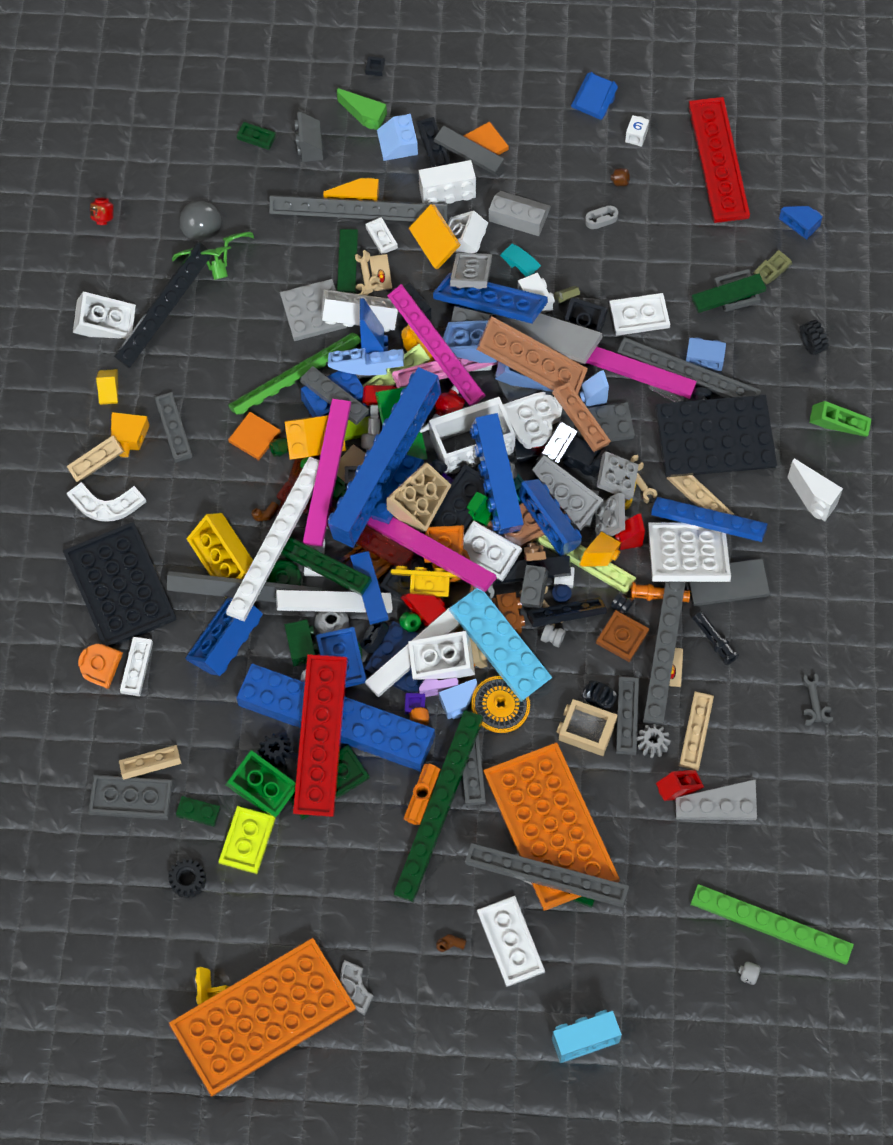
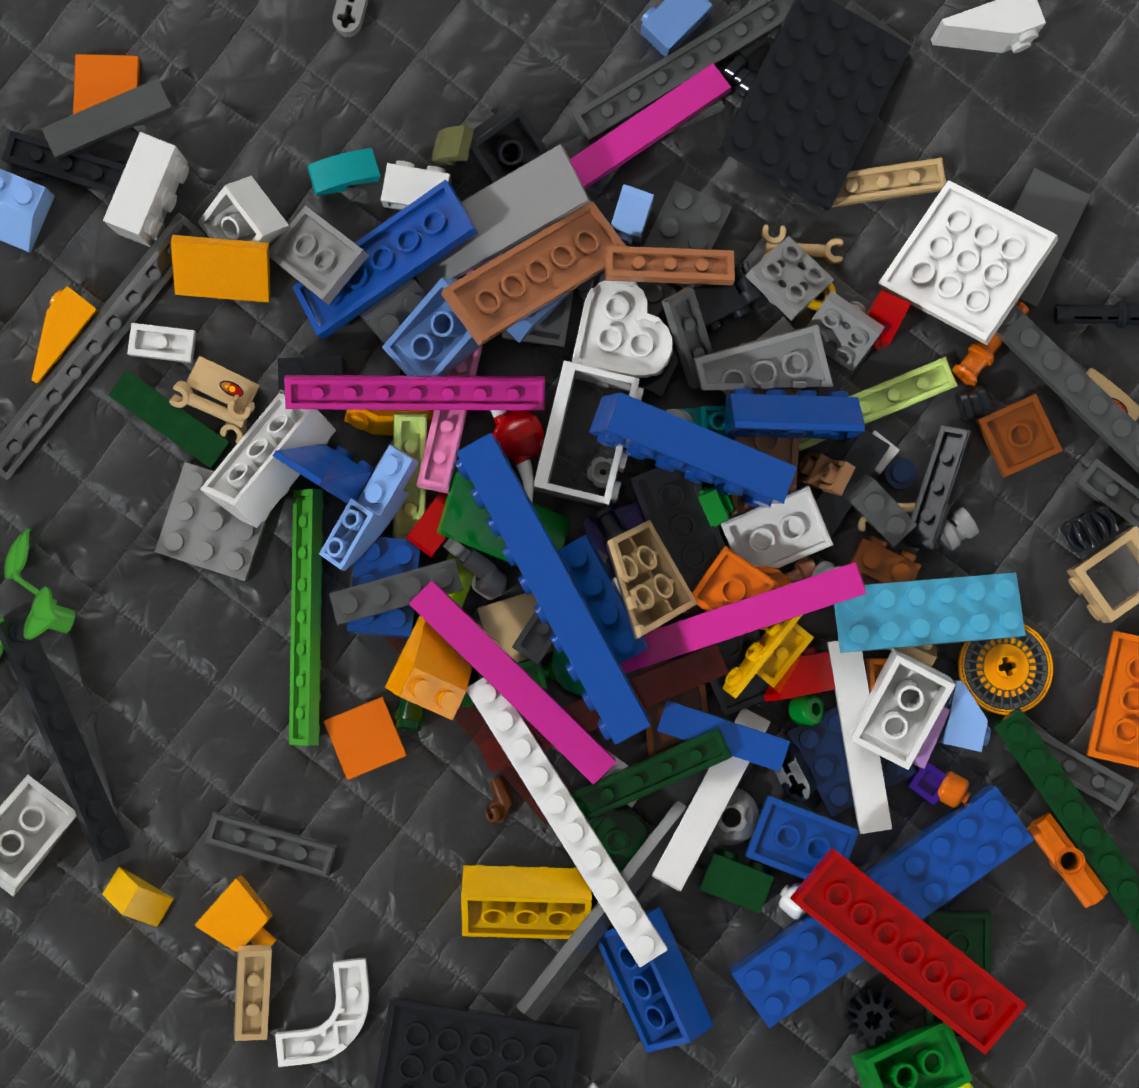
camera: 55 degrees left, 20 degrees up
light grey slope [489,191,551,236] -> none
light orange slope [579,532,621,567] -> none
white plate [609,293,670,336] -> none
blue plate [651,497,767,542] -> none

